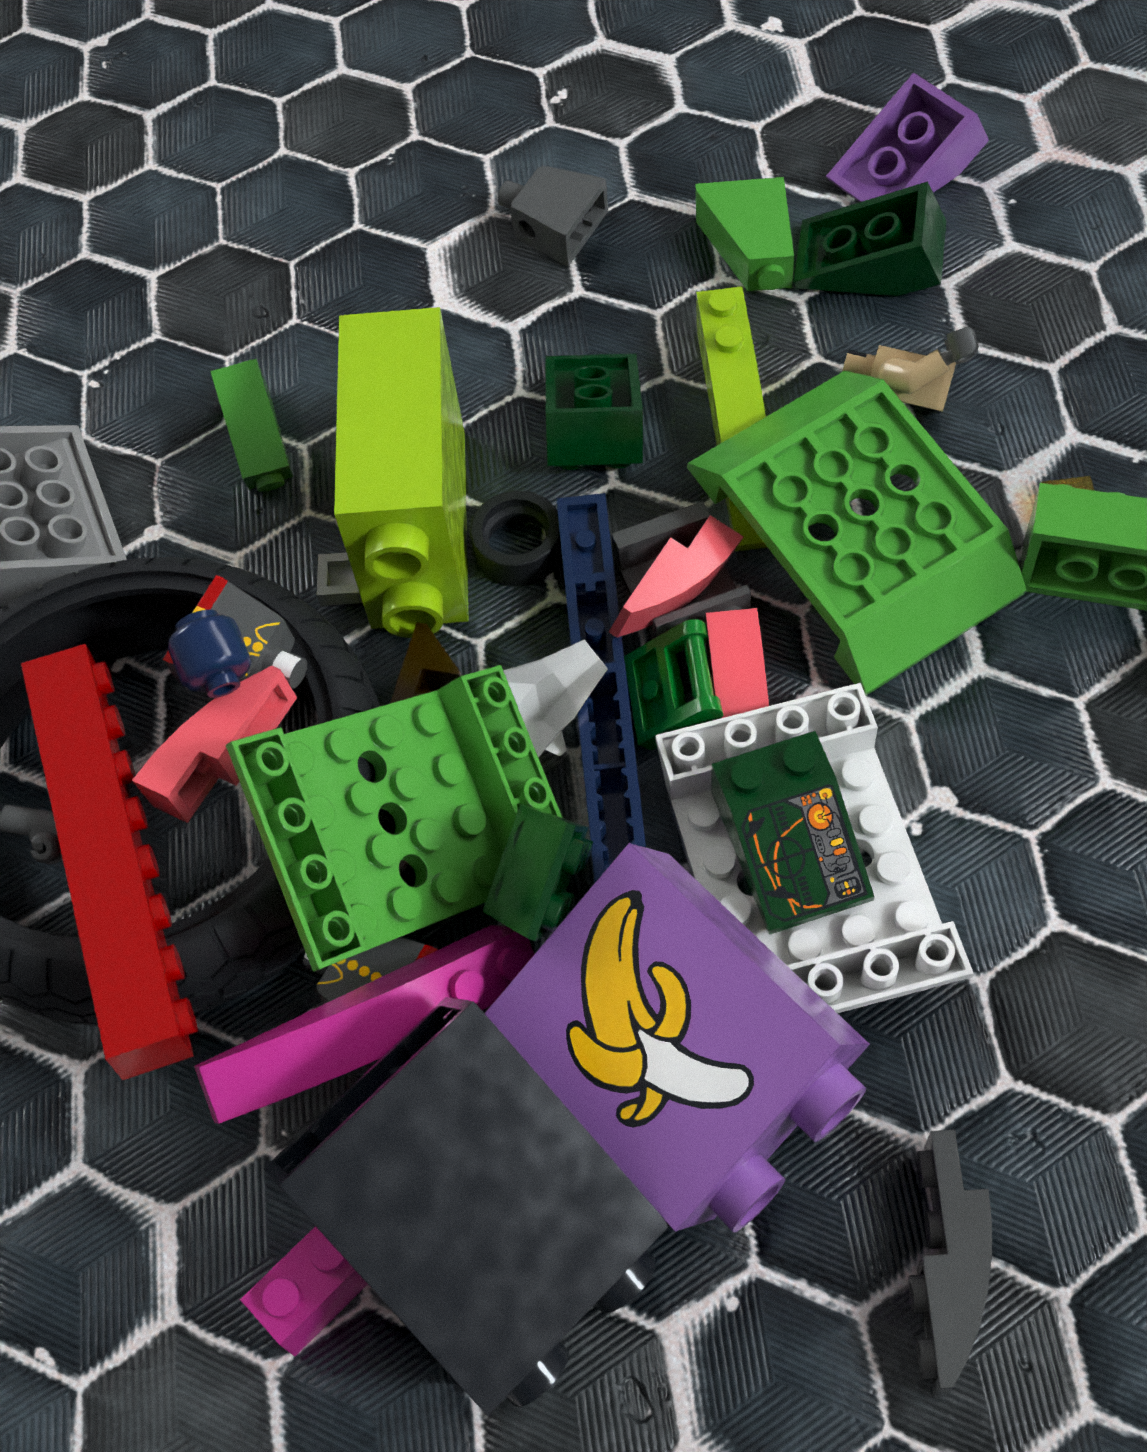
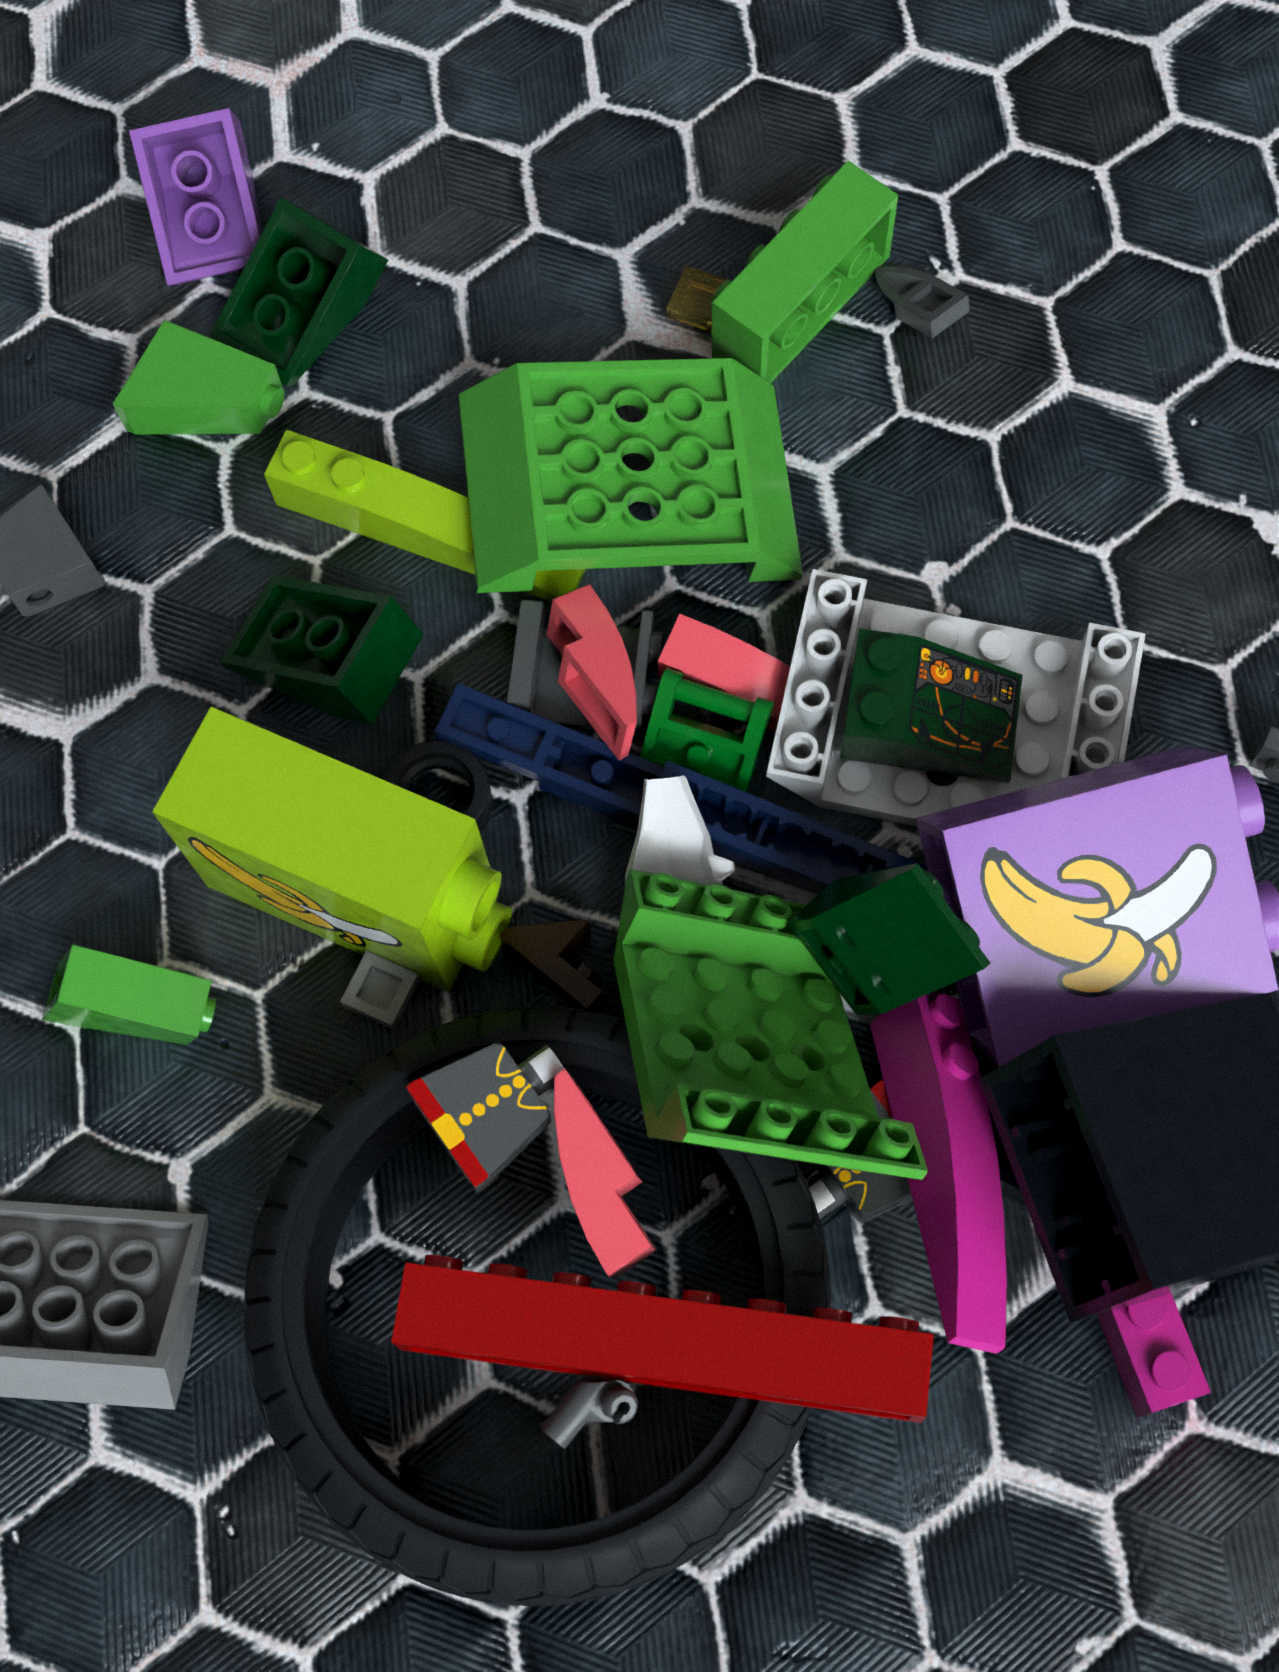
camera: 65 degrees left, 10 degrees up
dark blue head [168,609,252,698] -> none
tan torso [842,327,979,412] -> none

